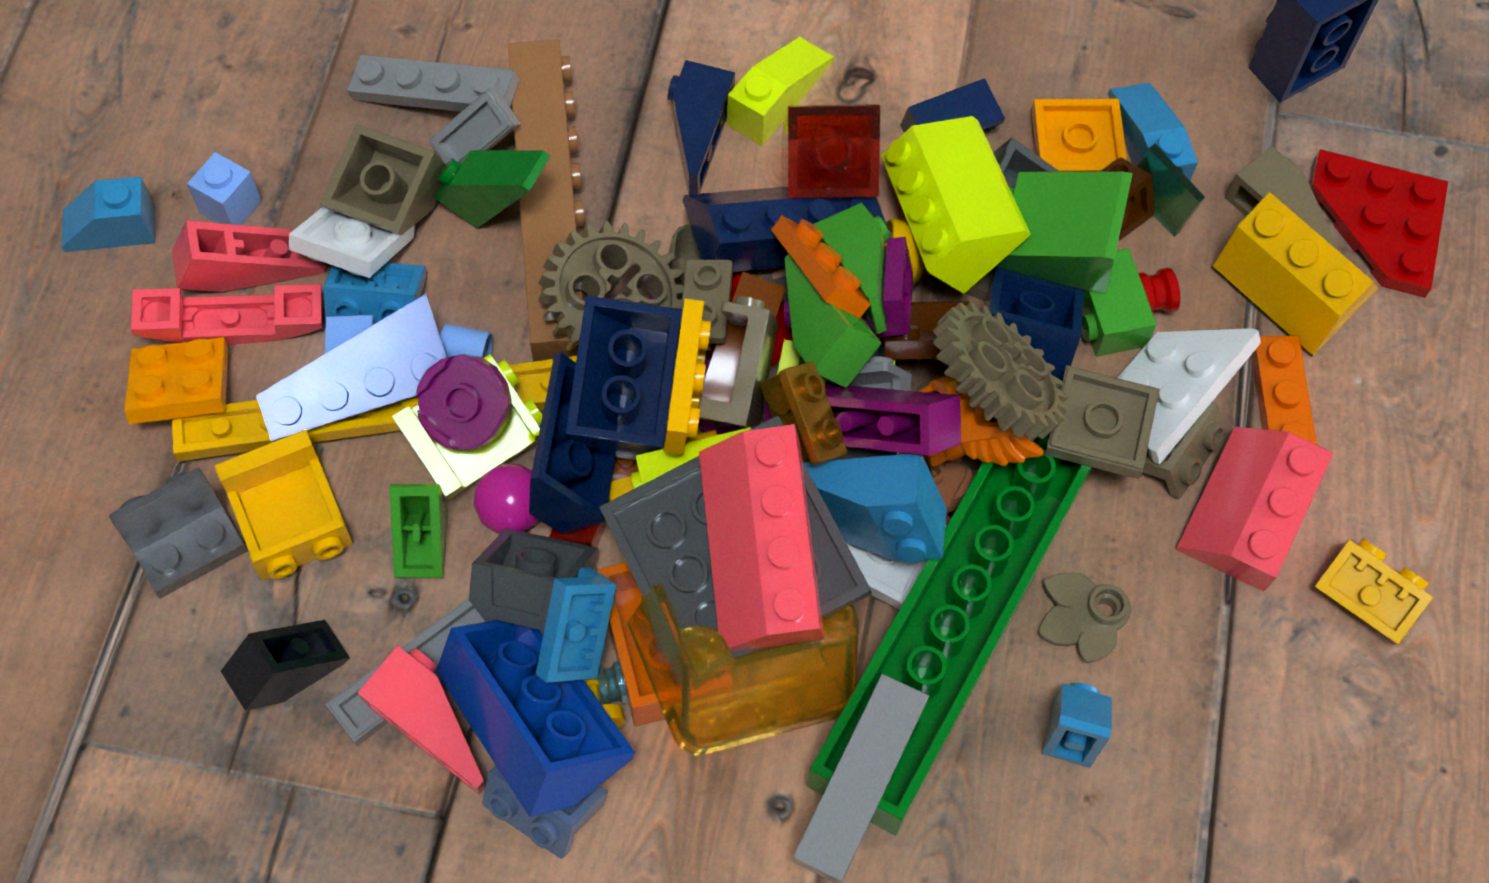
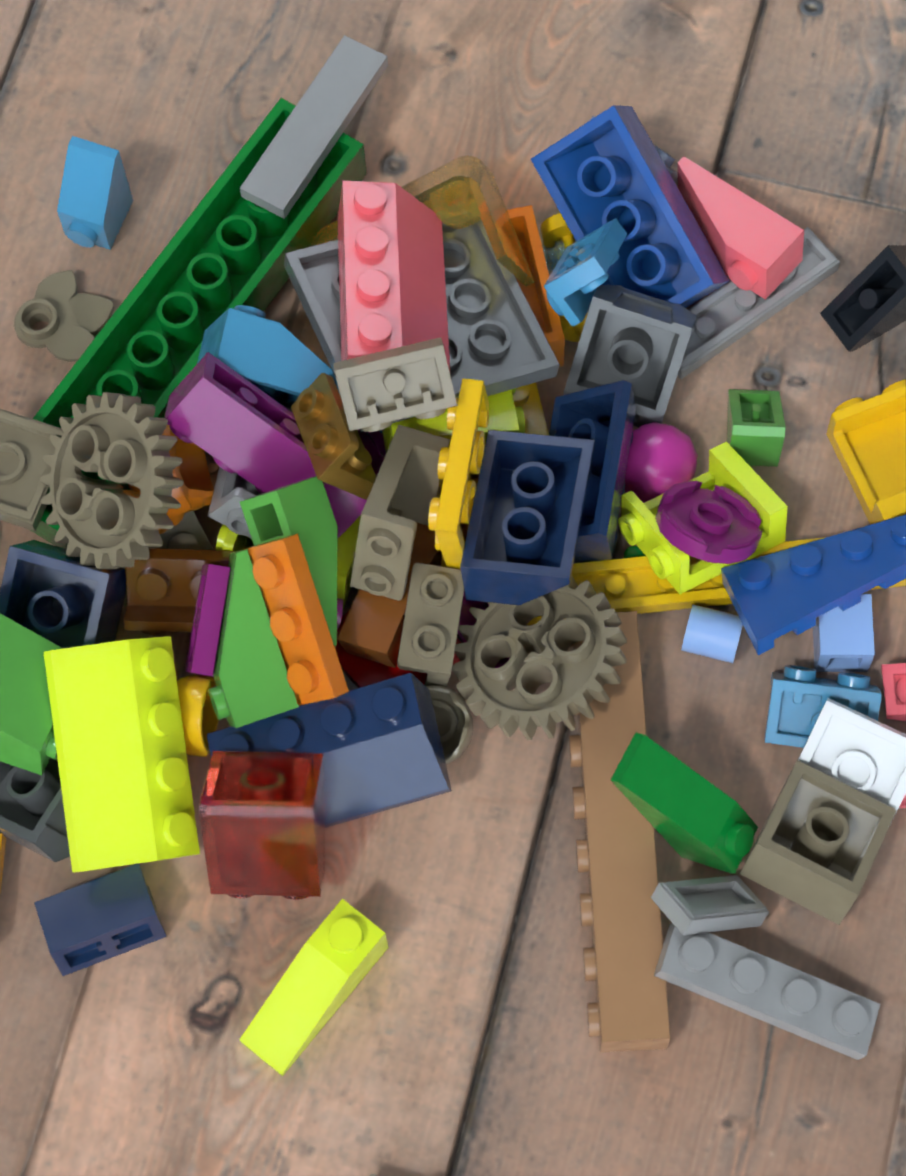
camera: 170 degrees left, 5 degrees up
dark blue slope [667,60,735,194] -> none
none -> bracket [333,337,457,432]

